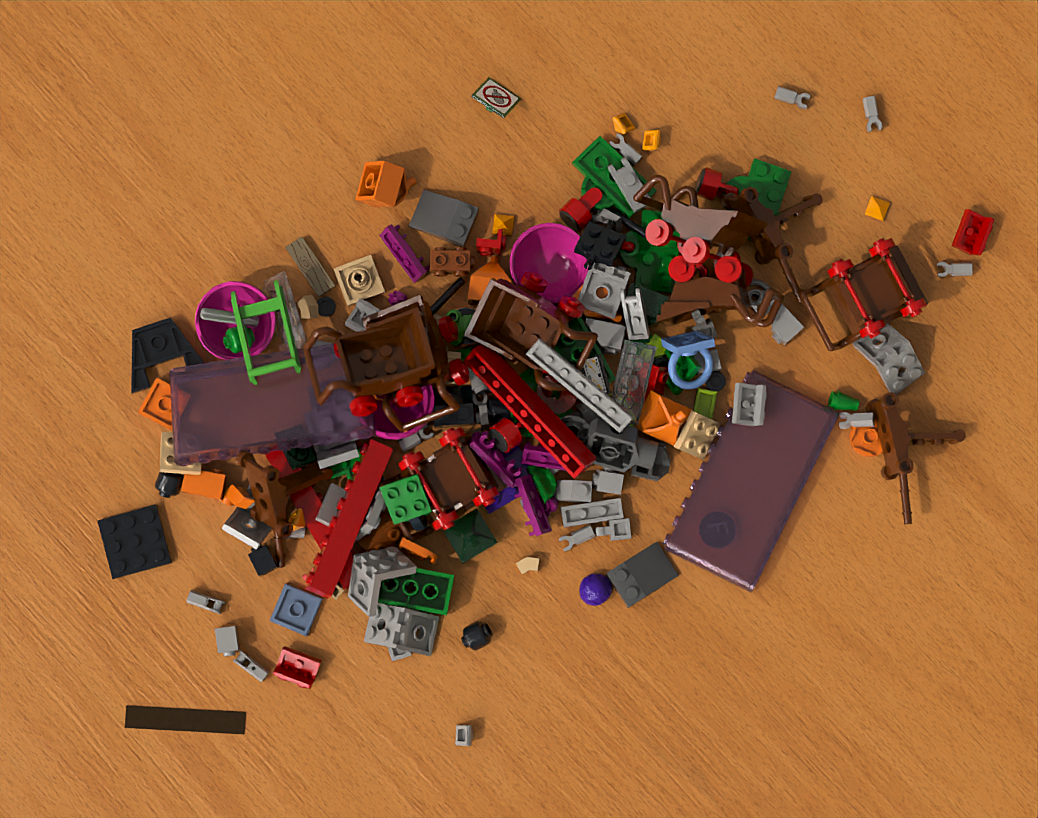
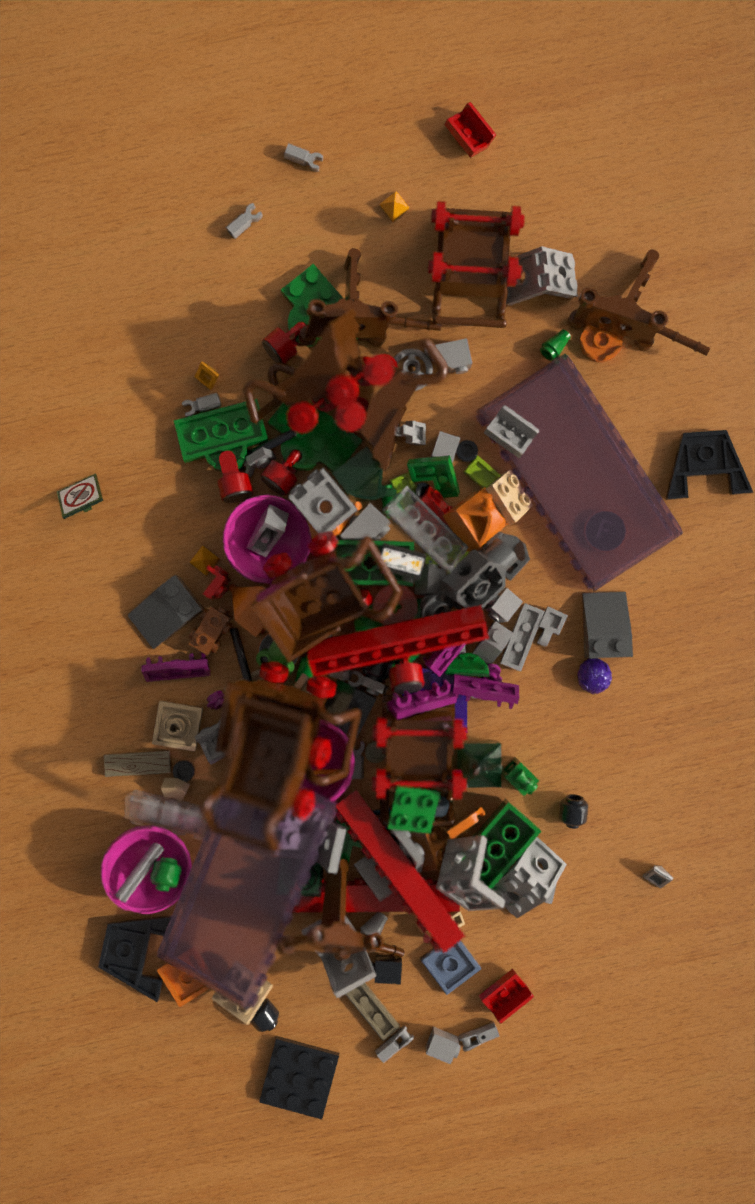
camera: 60 degrees left, 5 degrees up
dark brown sticker [125,706,246,734] -> none
orange brick [181,467,227,500] -> none
orange piece [222,484,255,509] -> none
bright green piece [231,279,301,385] -> none
light orange slope [288,508,306,531] -> none
orange piece [355,161,417,208] -> none
tan piece [516,557,539,574] -> none
light grey tile [526,338,633,433] -> none
light grey bar [559,524,595,551] -> none
black plate [574,220,626,270] -> none
light grey hinge [608,157,650,213] -> none
light orange slope [613,113,636,134] -> none
light grey hinge [620,288,650,340] -> none
medium blue tile [661,330,715,389] -> none
light grey bar [839,412,875,429] -> none
light grey bar [937,262,973,278] -> none
none -> light grey slope [246,504,289,557]
none -> dark tan tile [345,983,400,1041]
none -> olive tile [365,741,386,763]
none -> green brick [501,757,539,796]
none -> black wing [665,430,754,500]

